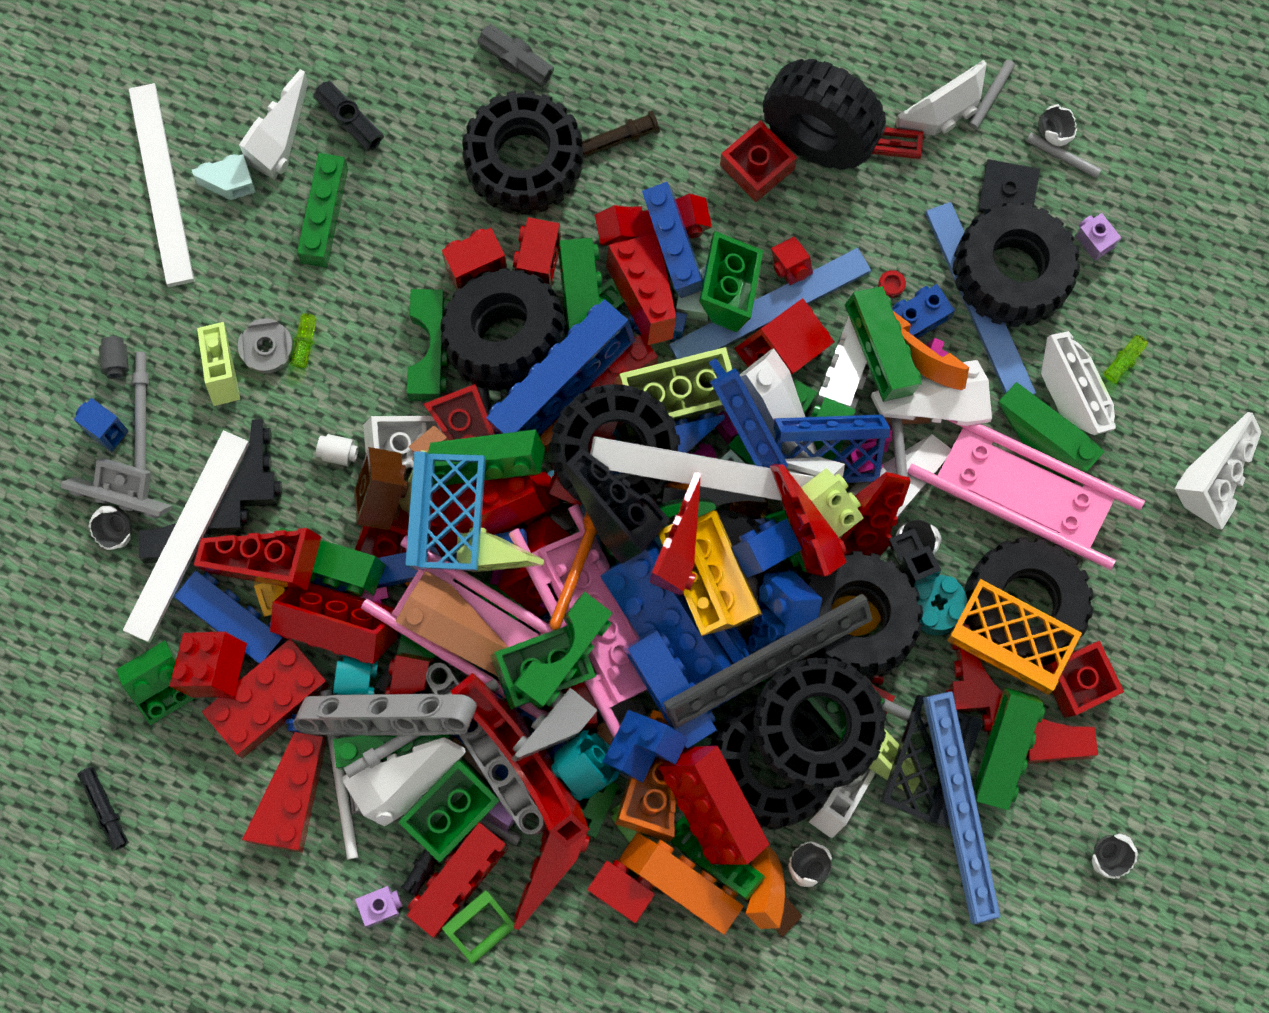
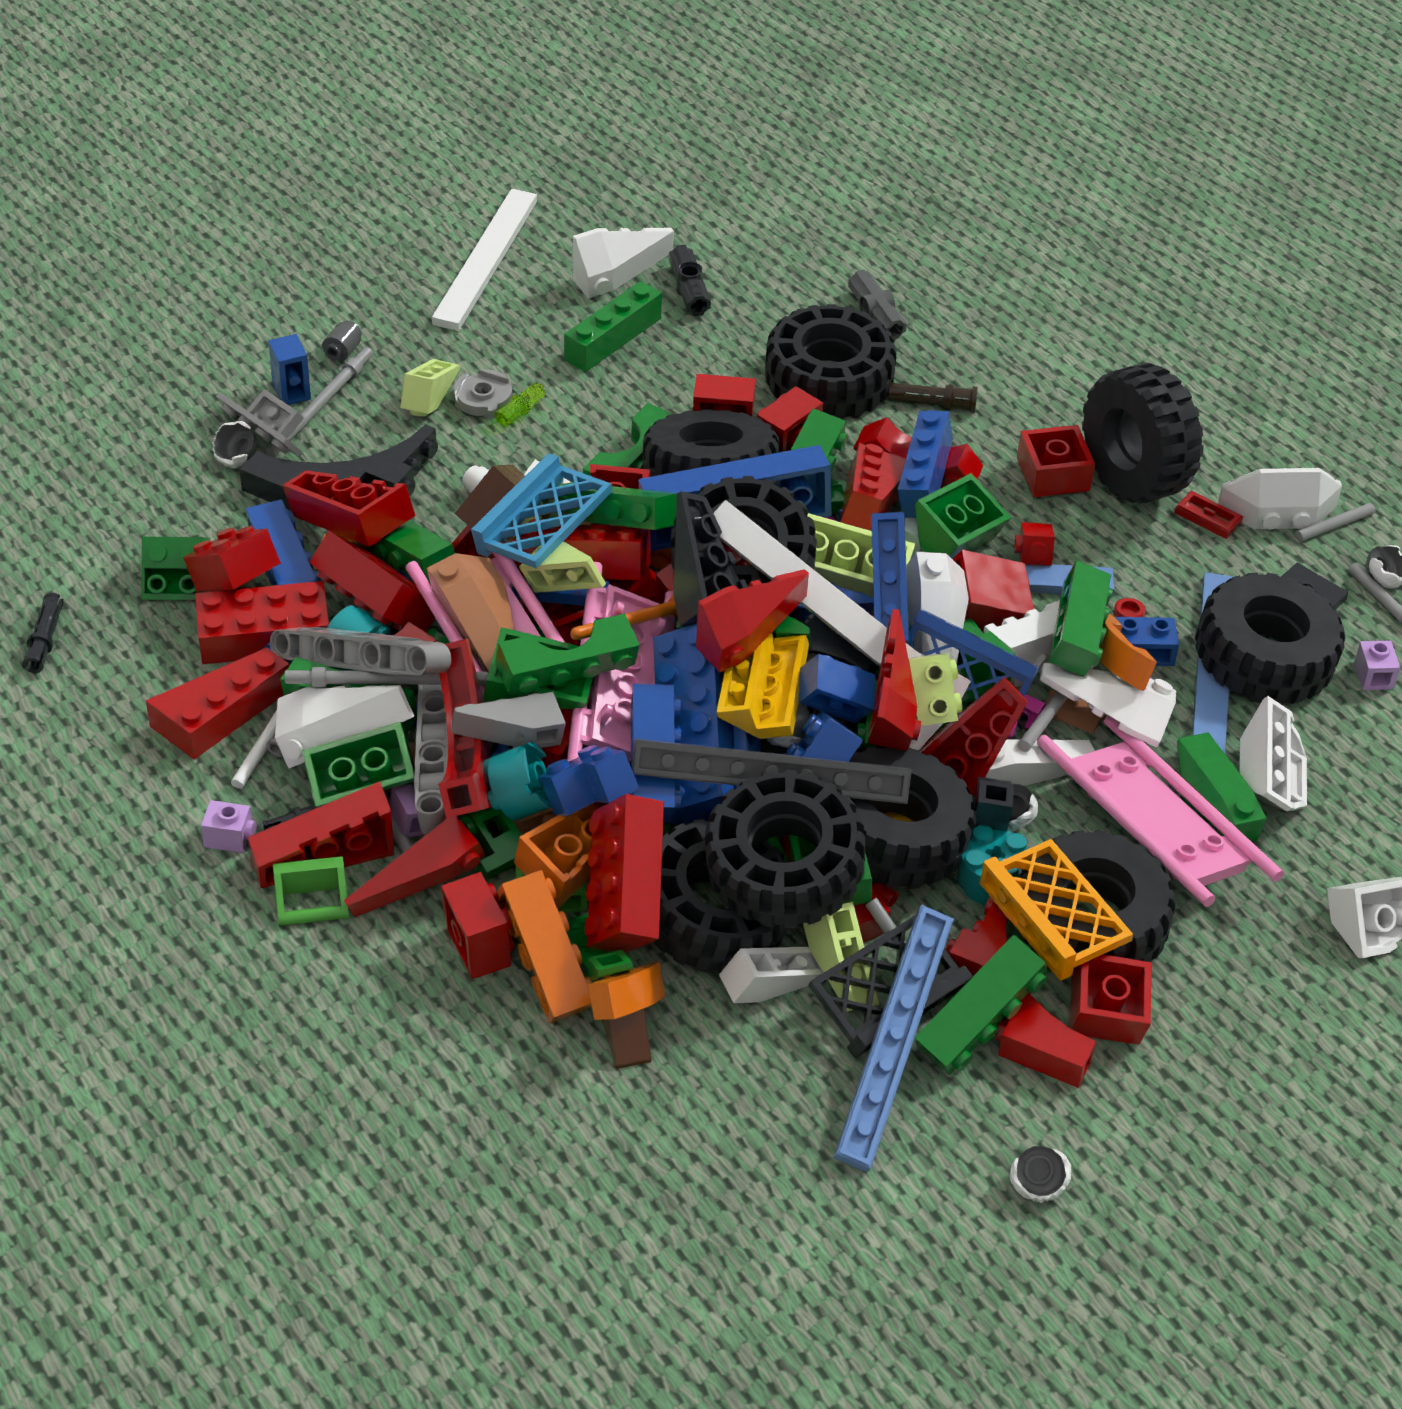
camera: 30 degrees right, 30 degrees down
white tile [123,430,250,643] -> none
light aqua slope [192,154,256,200] -> none
dark grey hair [788,842,832,887] -> none
clear neon green axle [1103,335,1148,384] -> none

